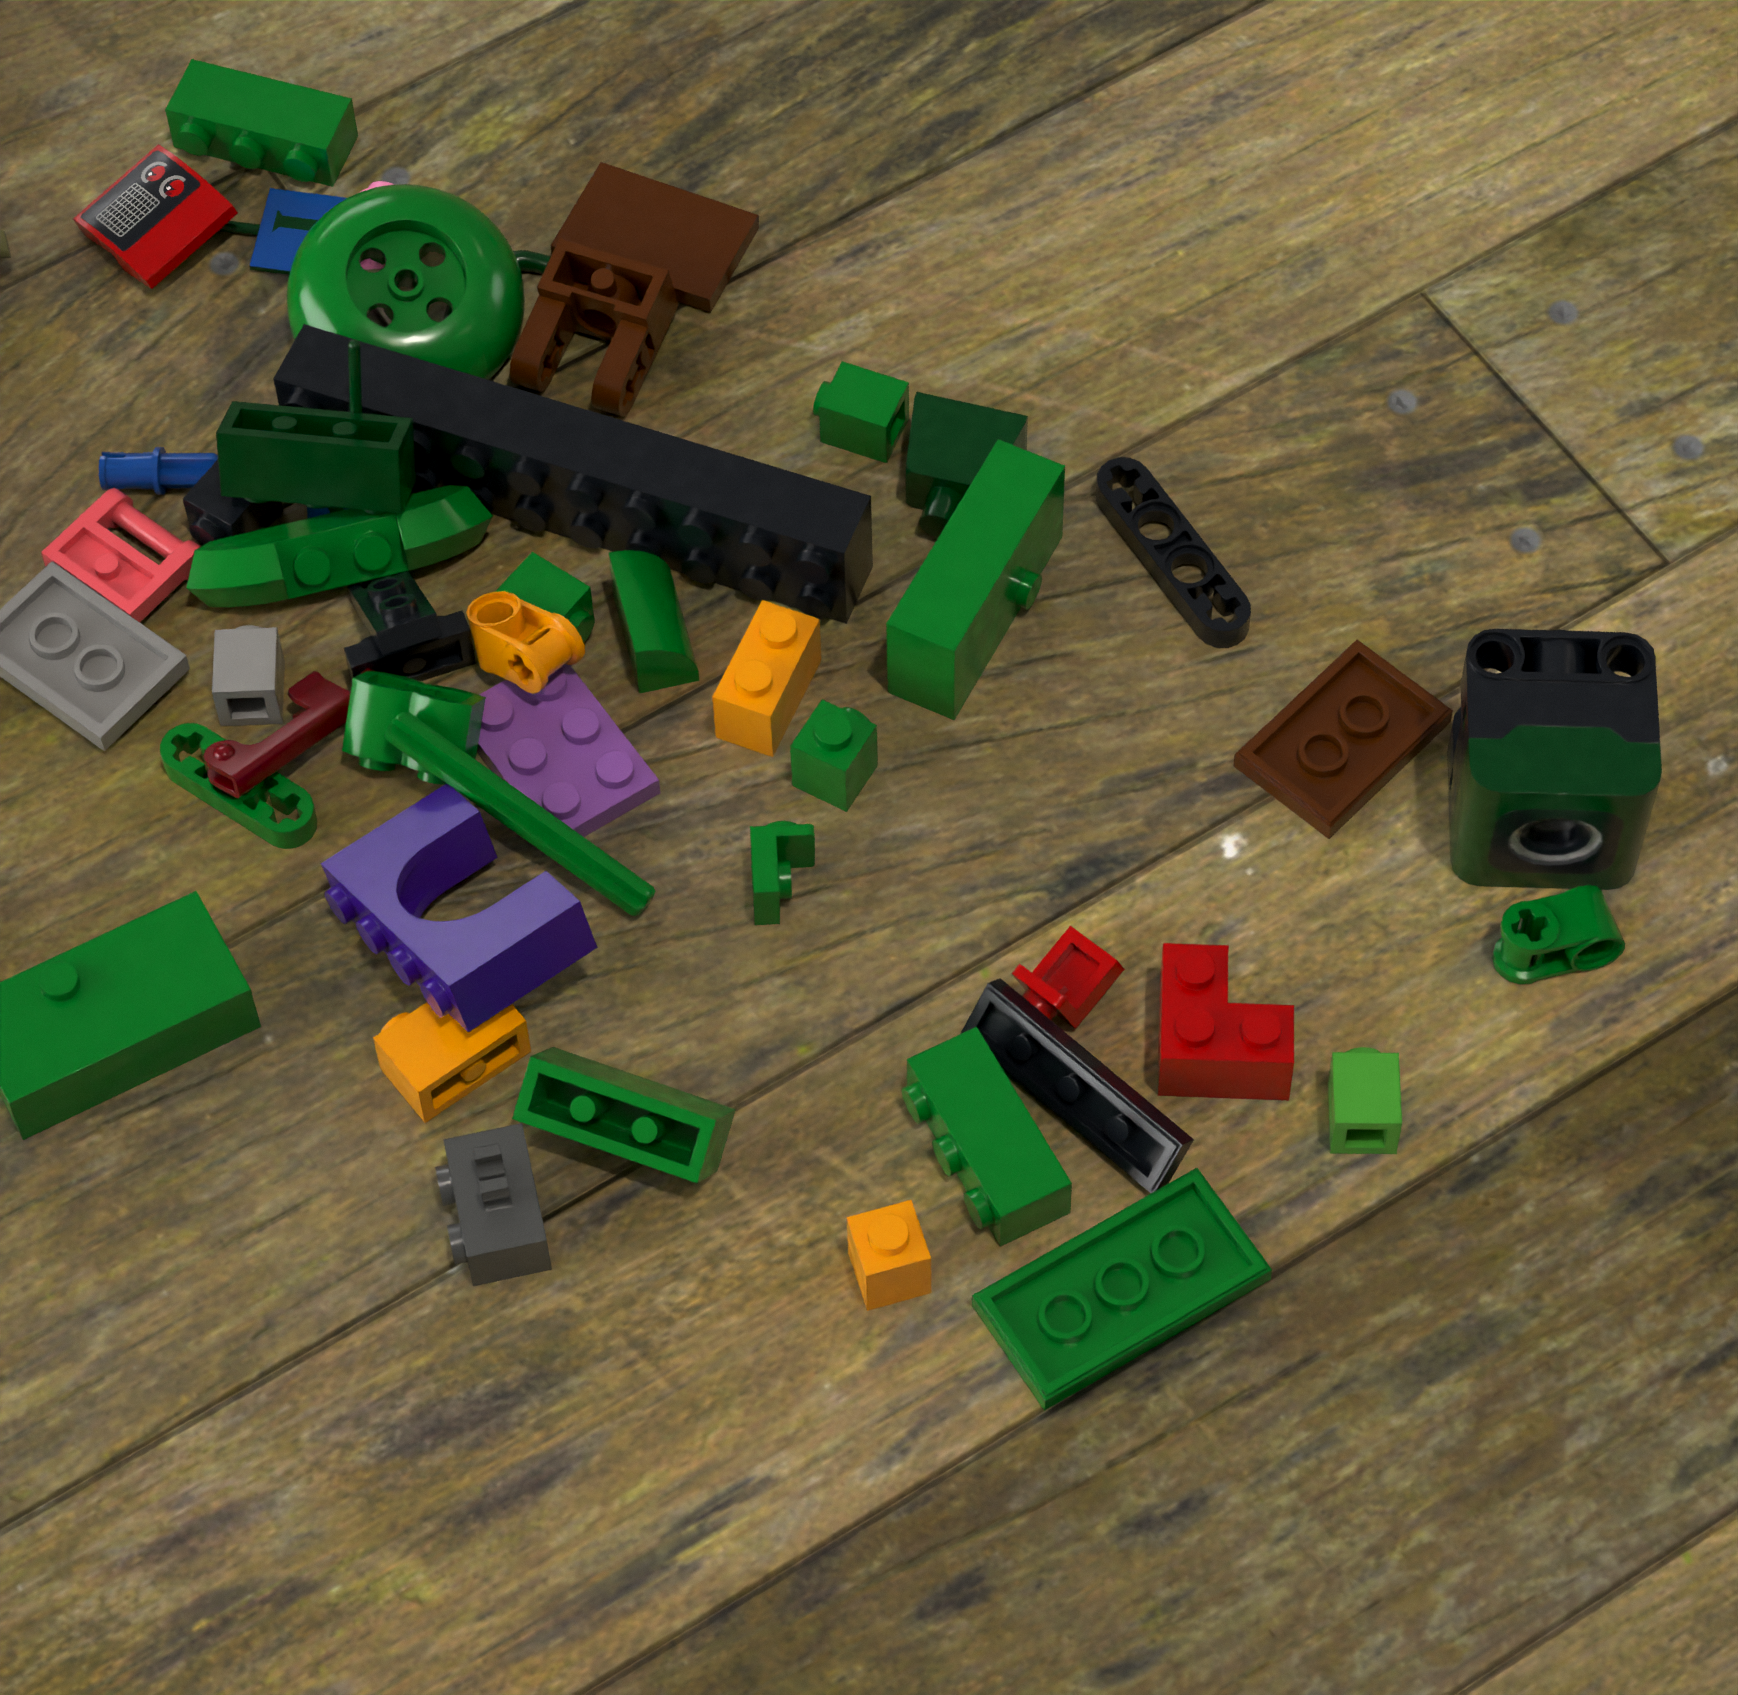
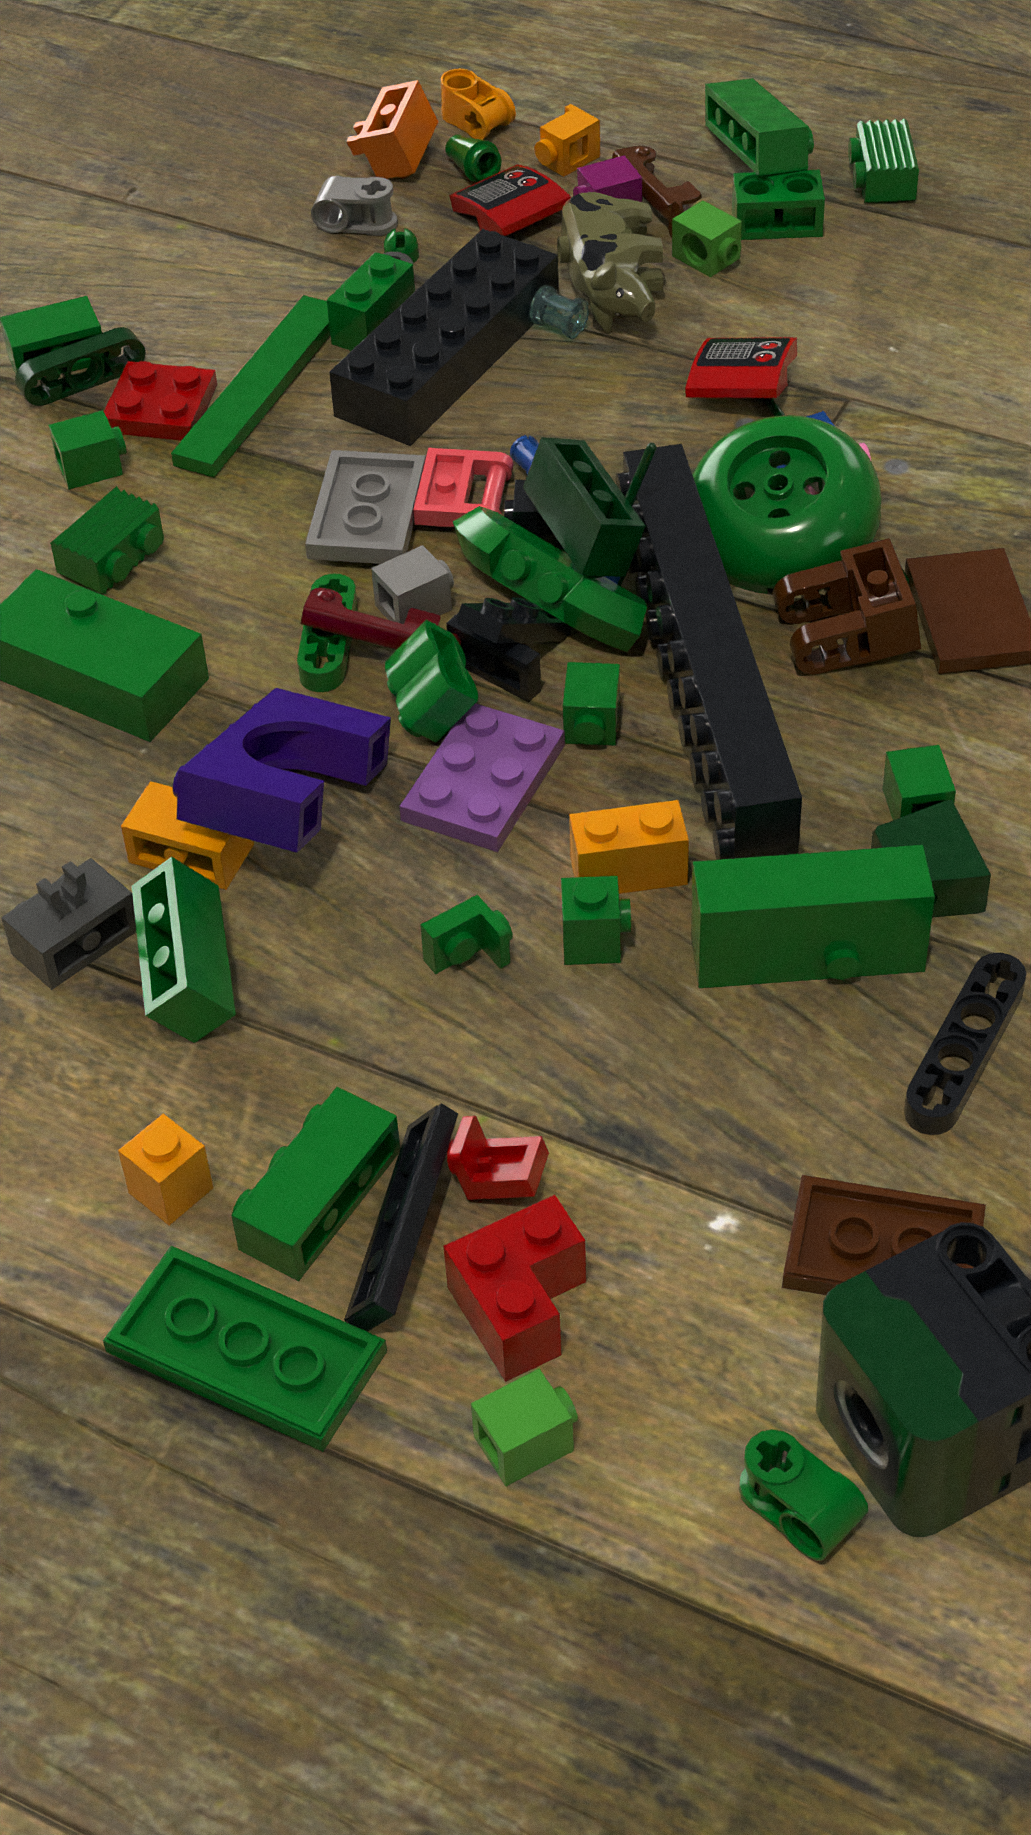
camera: 60 degrees right, 10 degrees down
green brick [165,59,358,187] -> none
green axle [384,712,655,916] -> none
light orange piece [466,591,585,694] -> none
green brick [609,550,700,694] -> none

